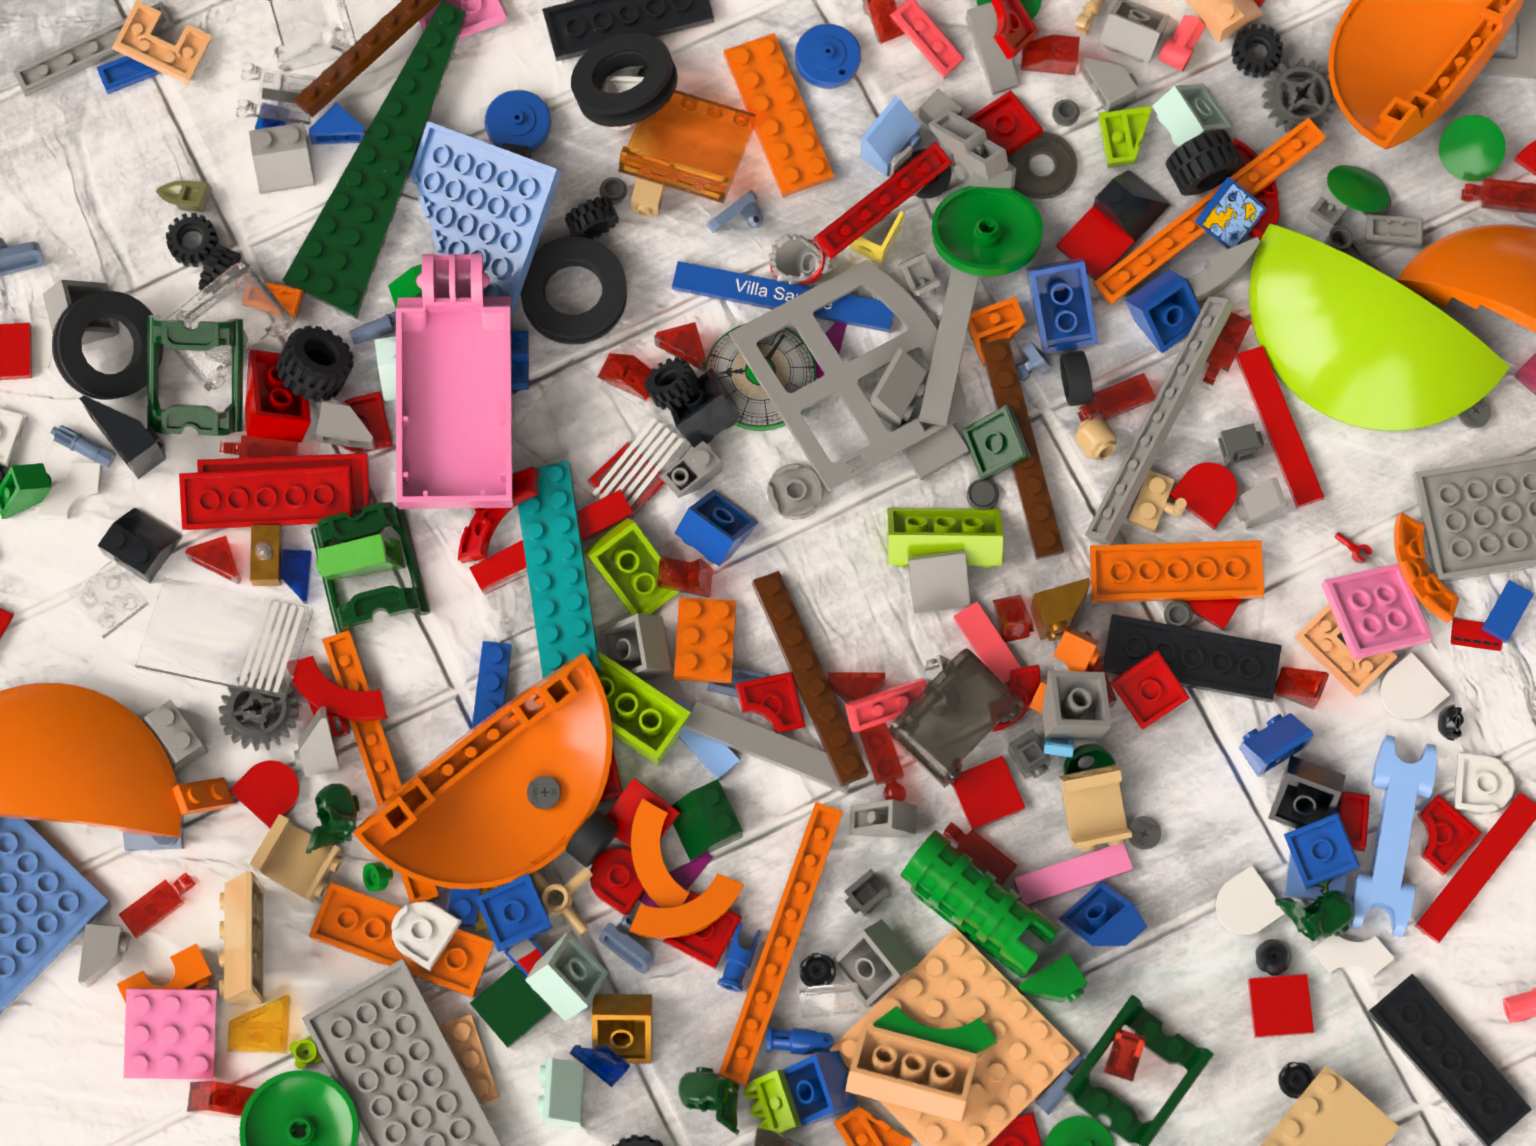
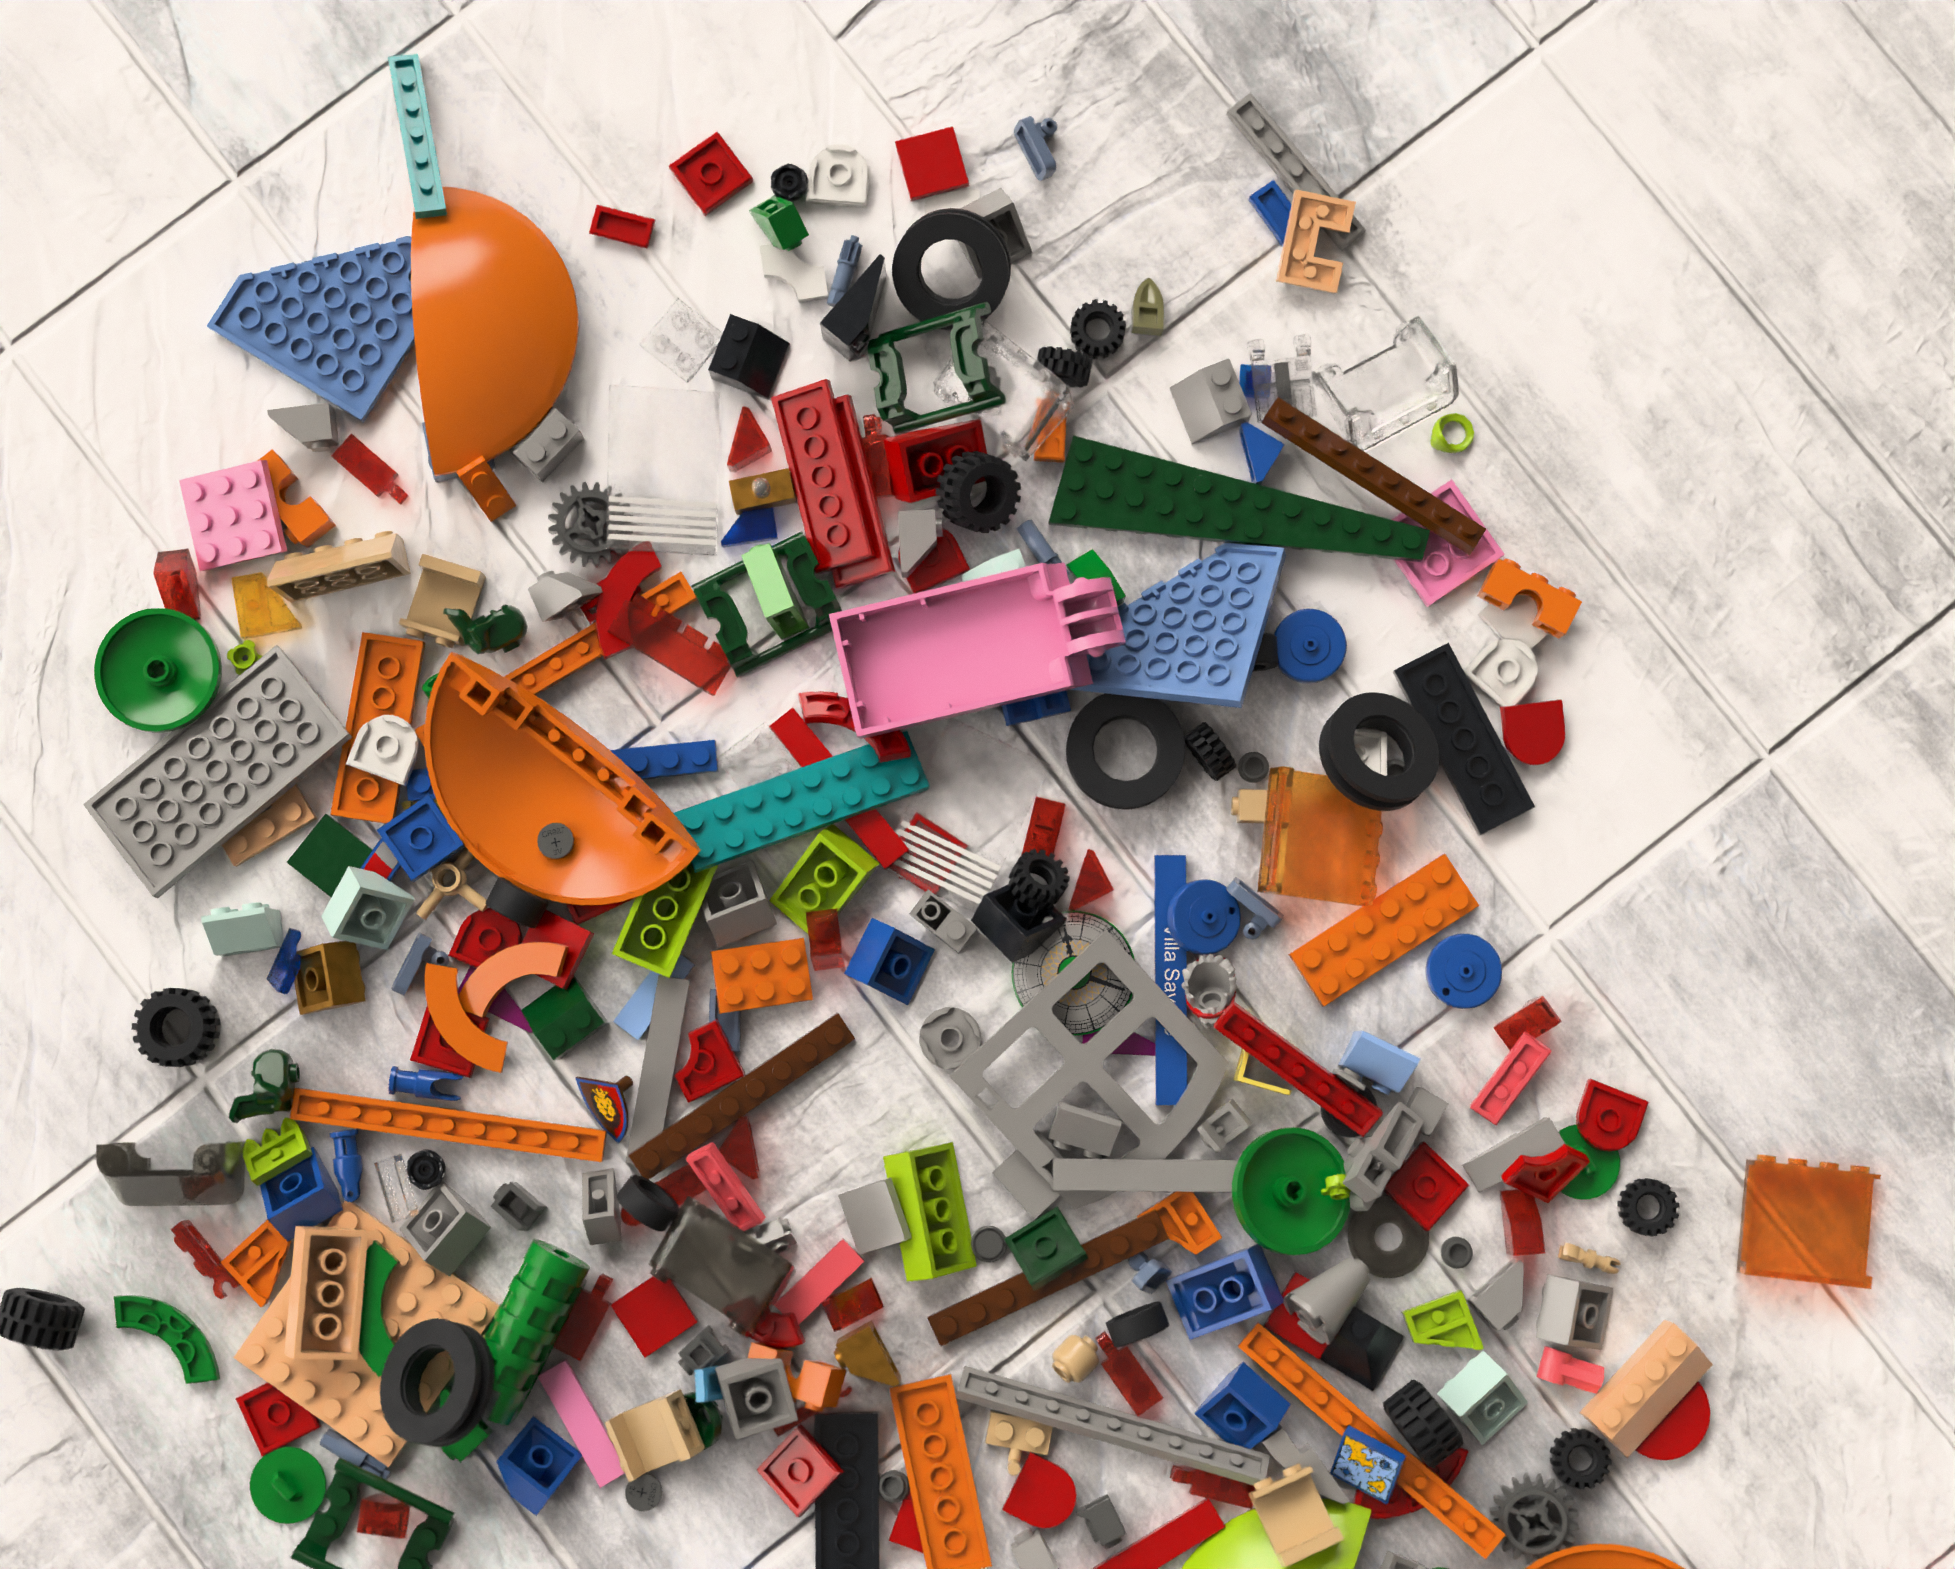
camera: 75 degrees right, 10 degrees up
red tile [229,760,300,829] -> none
none -> black tyre [380,1318,494,1447]
none -> shield [575,1076,633,1144]
none -> clear red windscreen [607,593,731,696]
none -> black tyre [617,1175,679,1232]
none -> blue wheel [1167,879,1241,955]
none -> tan panel [1248,1463,1344,1567]
none -> light grey cone [1283,1258,1370,1345]
none -> lime plate [1321,1174,1351,1200]

